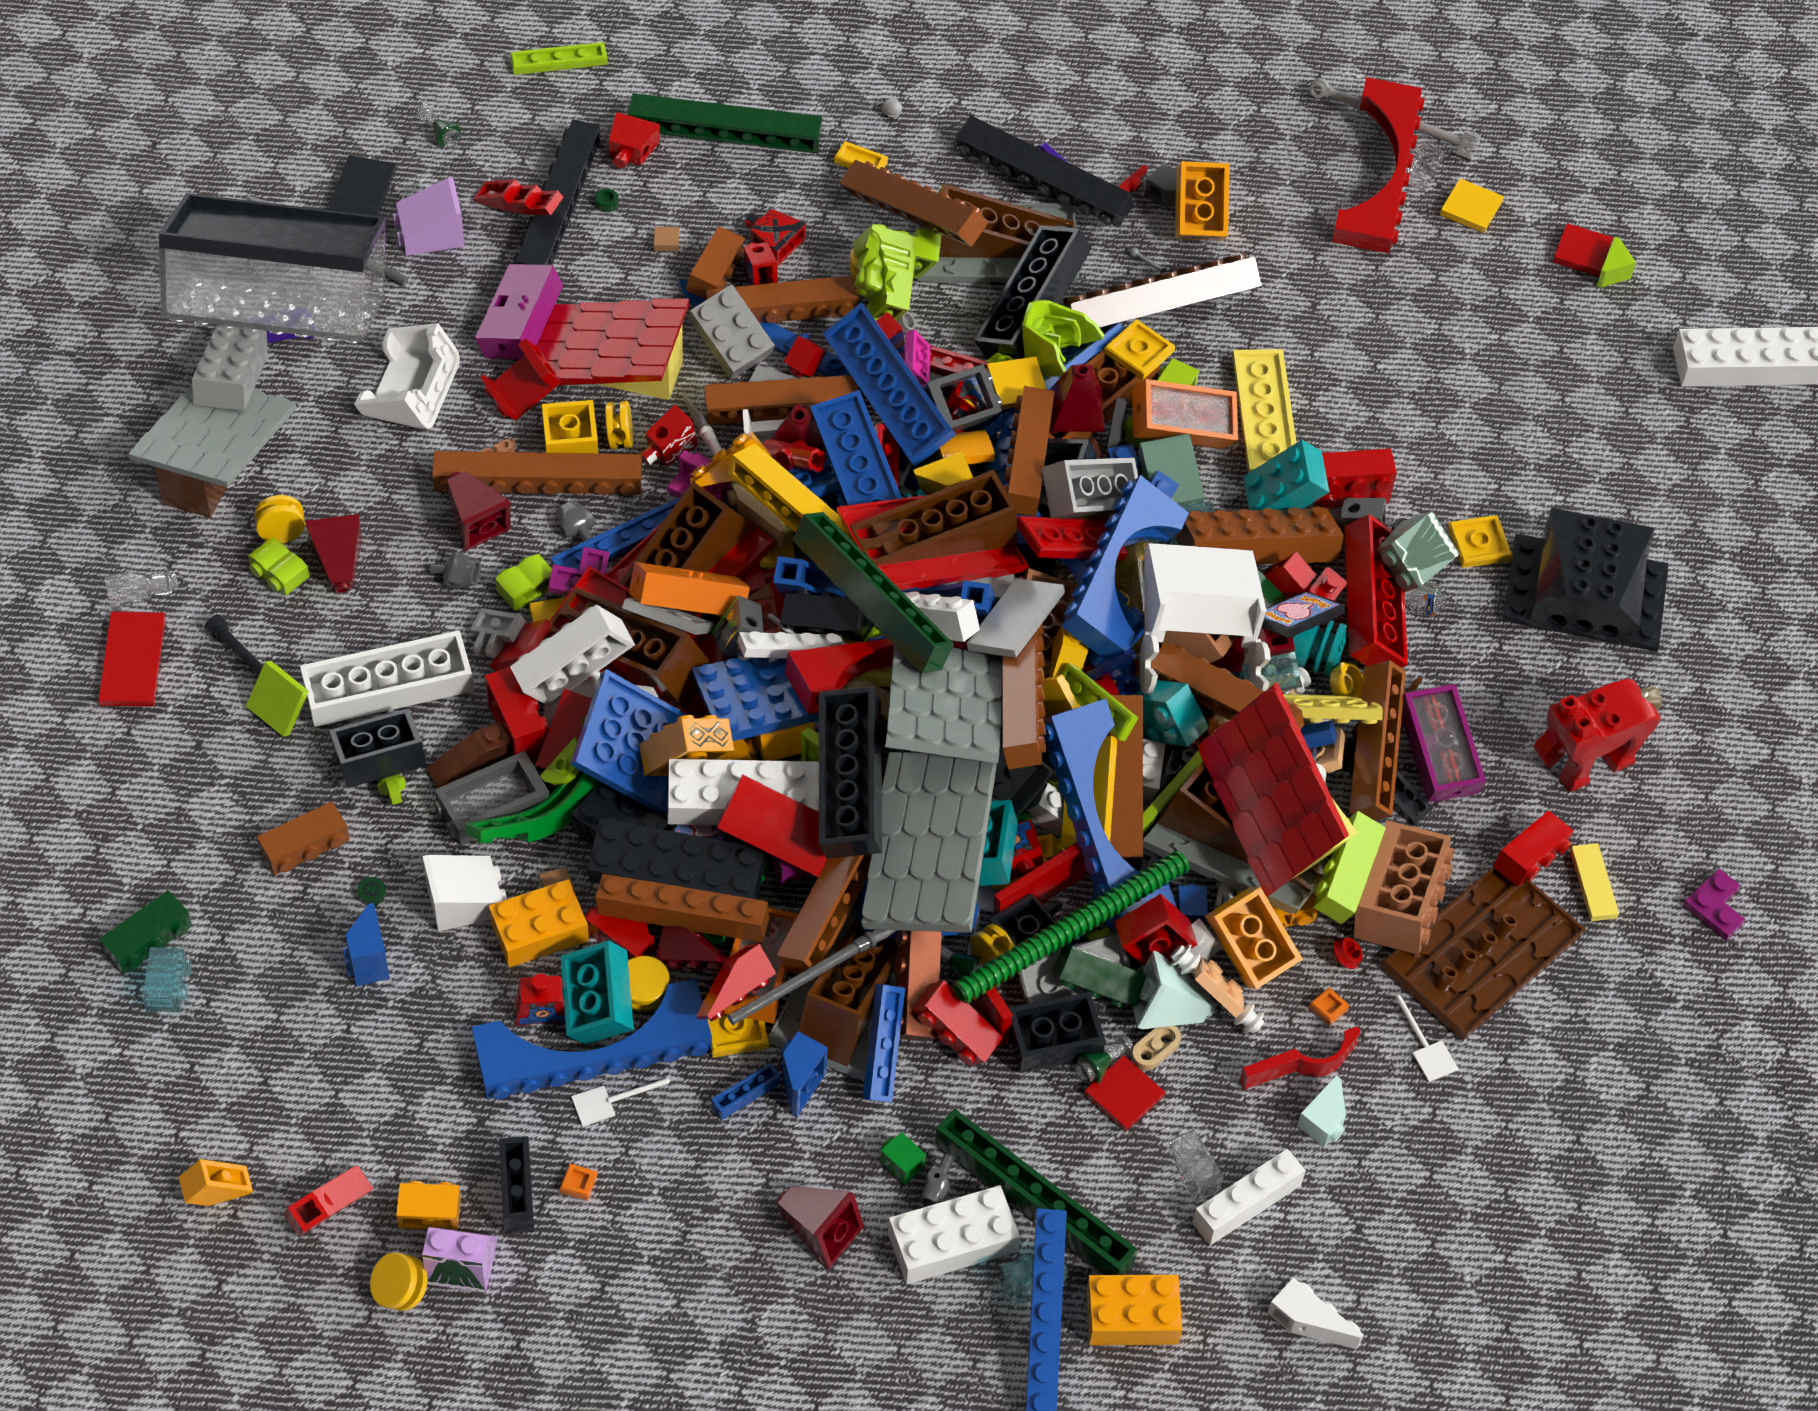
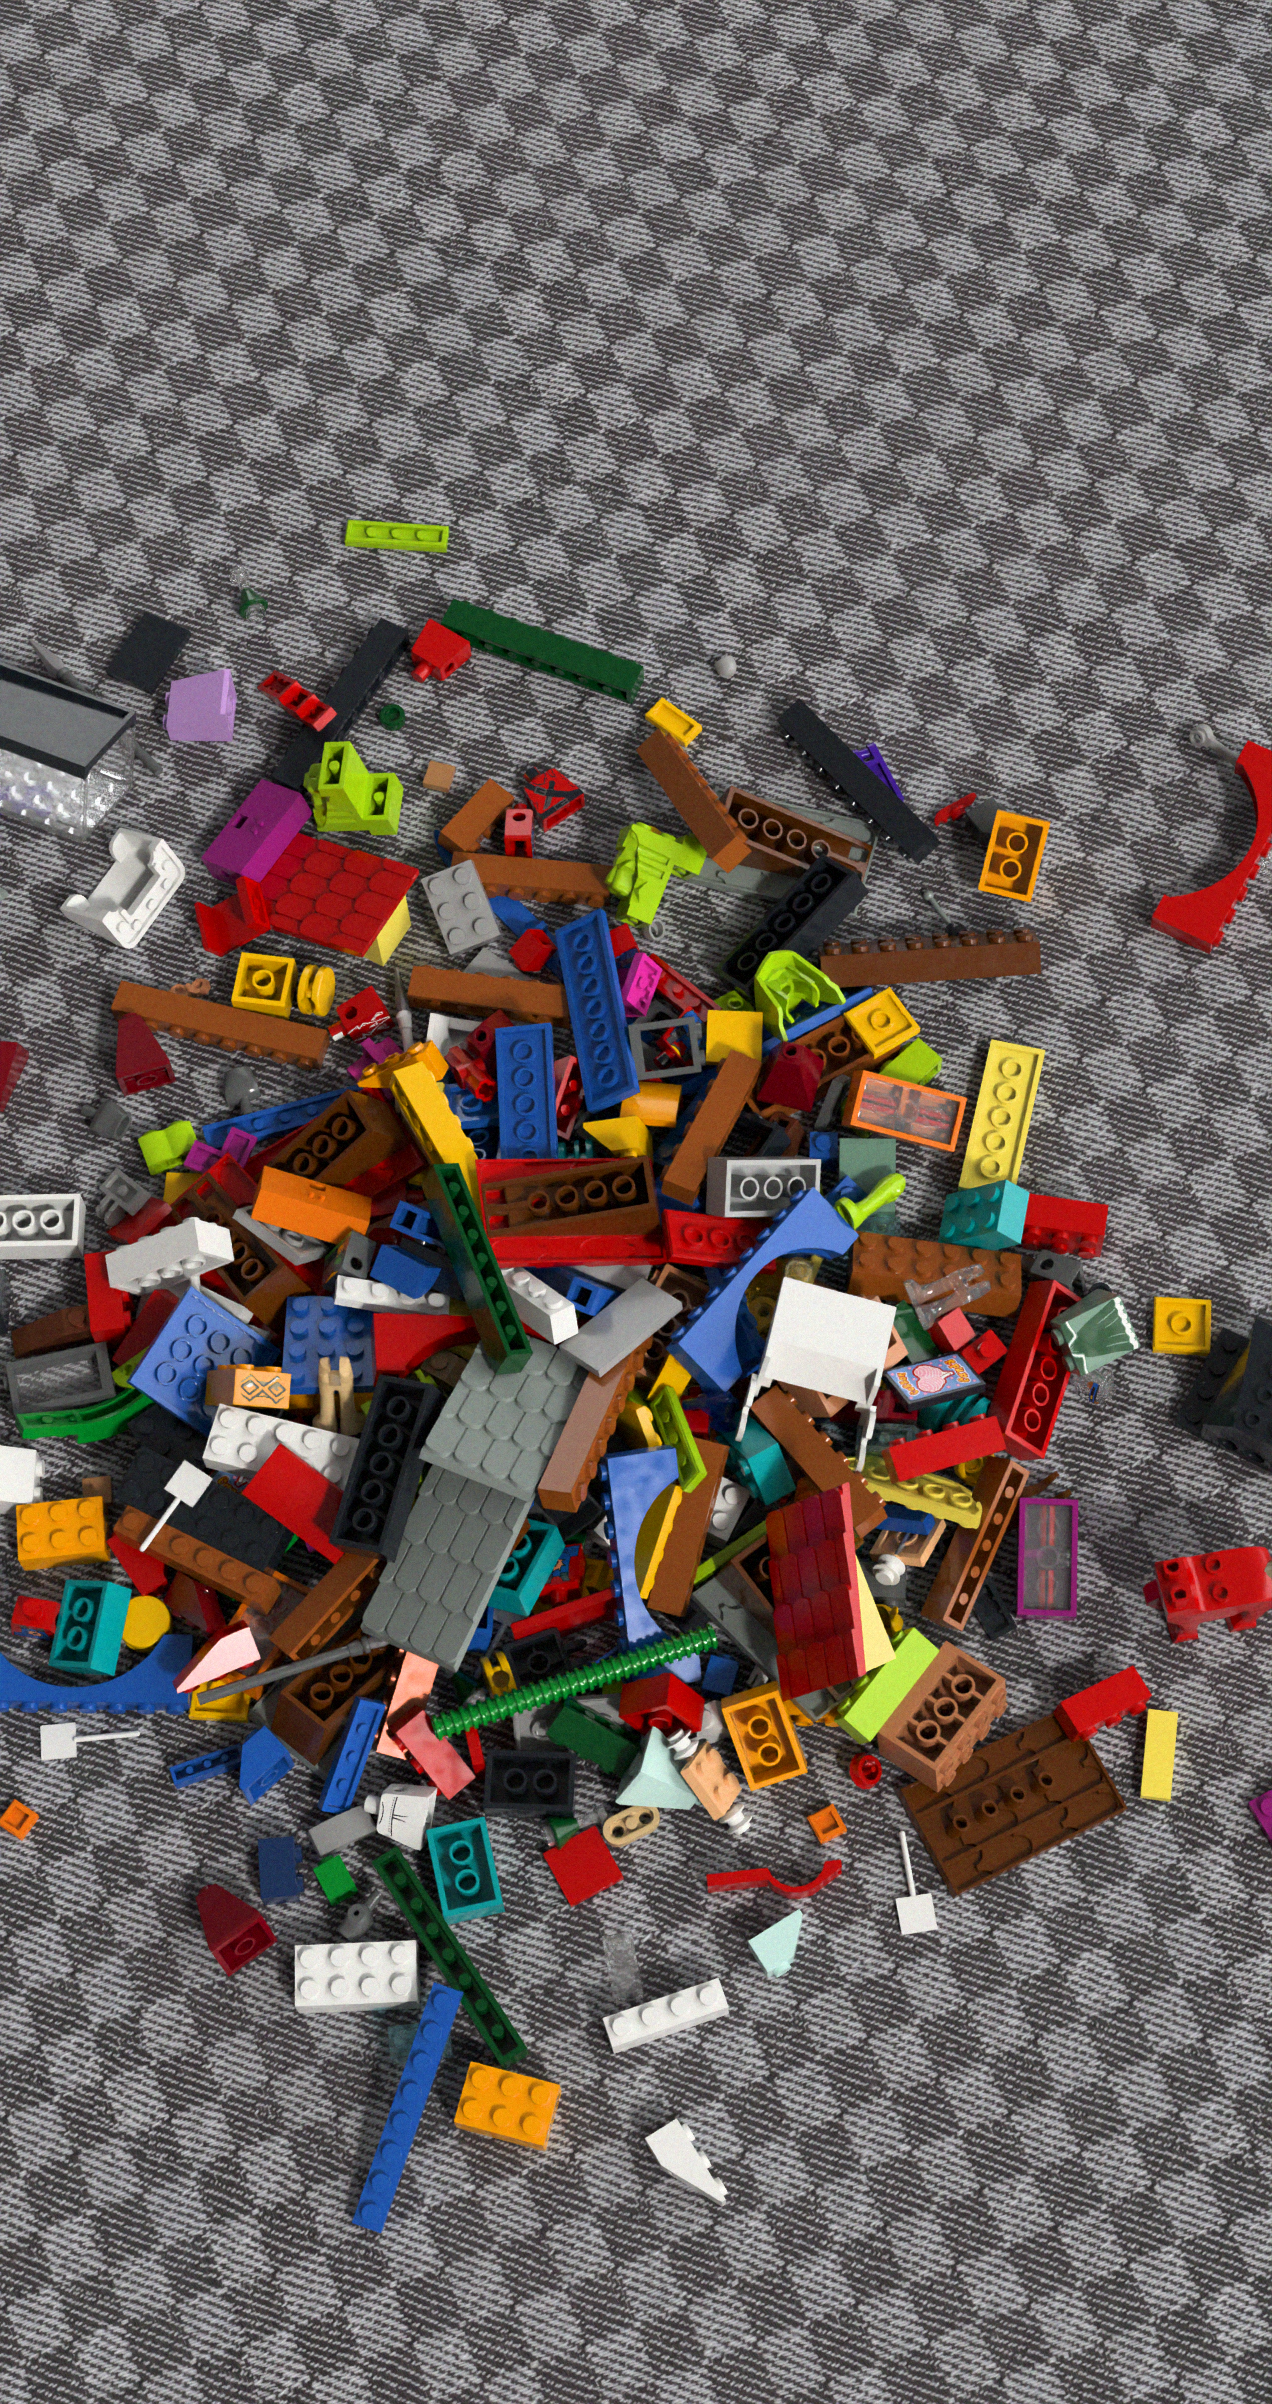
camera: 25 degrees right, 10 degrees up
none -> white piece [139,1460,213,1552]
none -> dark blue brick [258,1836,305,1905]
none -> lime brick [303,741,404,835]
none -> light grey slope [307,1804,377,1859]
none -> tan piece [312,1356,366,1436]
none -> white torso [364,1783,437,1851]
none -> blue brick [370,1244,441,1299]
none -> teal brick [426,1817,505,1925]
none -> lime piece [833,1173,906,1231]
none -> red brick [881,1413,1007,1484]
none -> clear piece [903,1264,991,1331]

